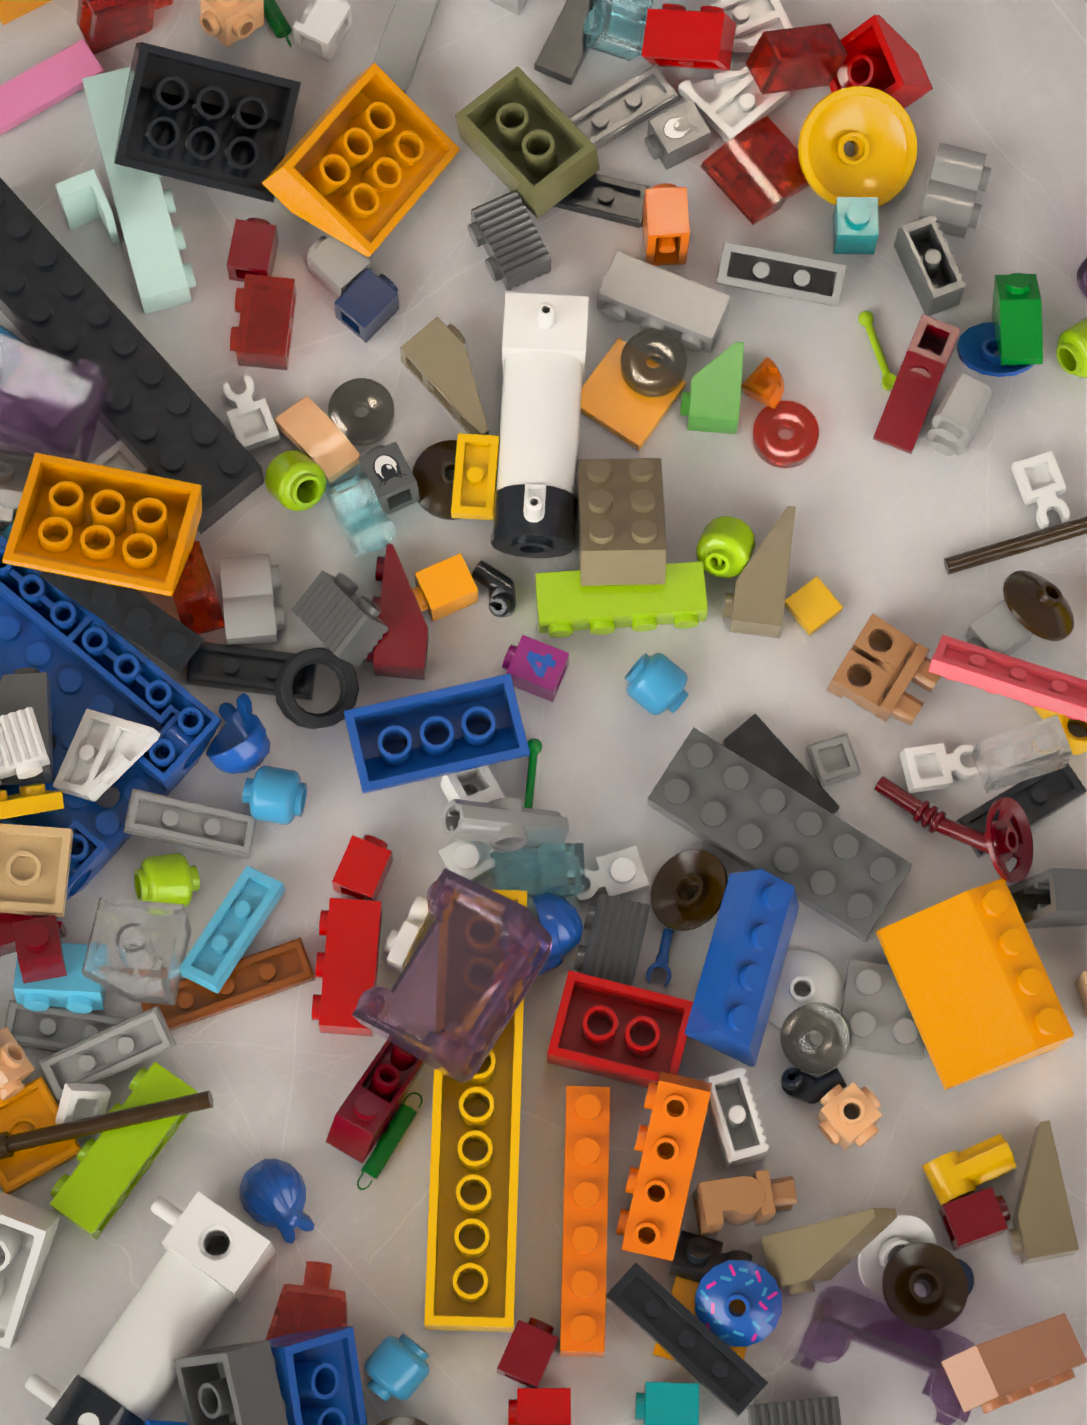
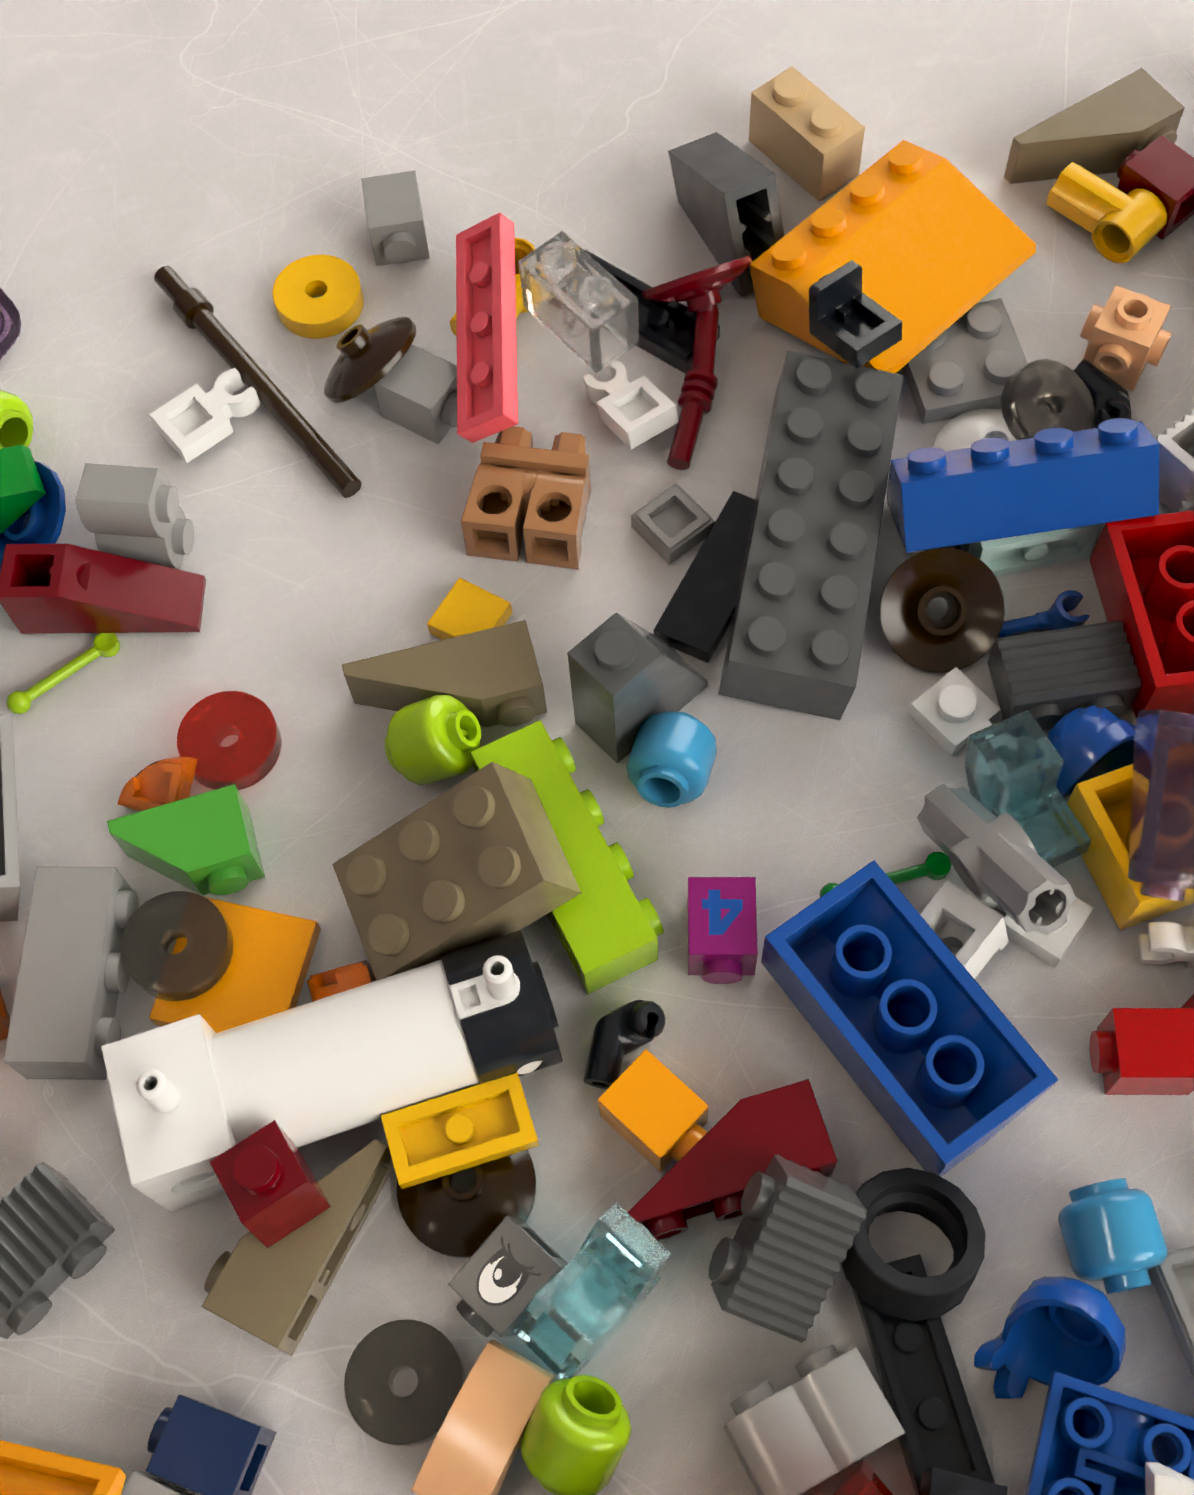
camera: 105 degrees left, 10 degrees down
none -> dark red brick [209,1120,331,1248]
none -> orange tile [307,960,376,1002]
none -> dark grey slope [567,612,708,764]
none -> black bracket [809,261,902,369]

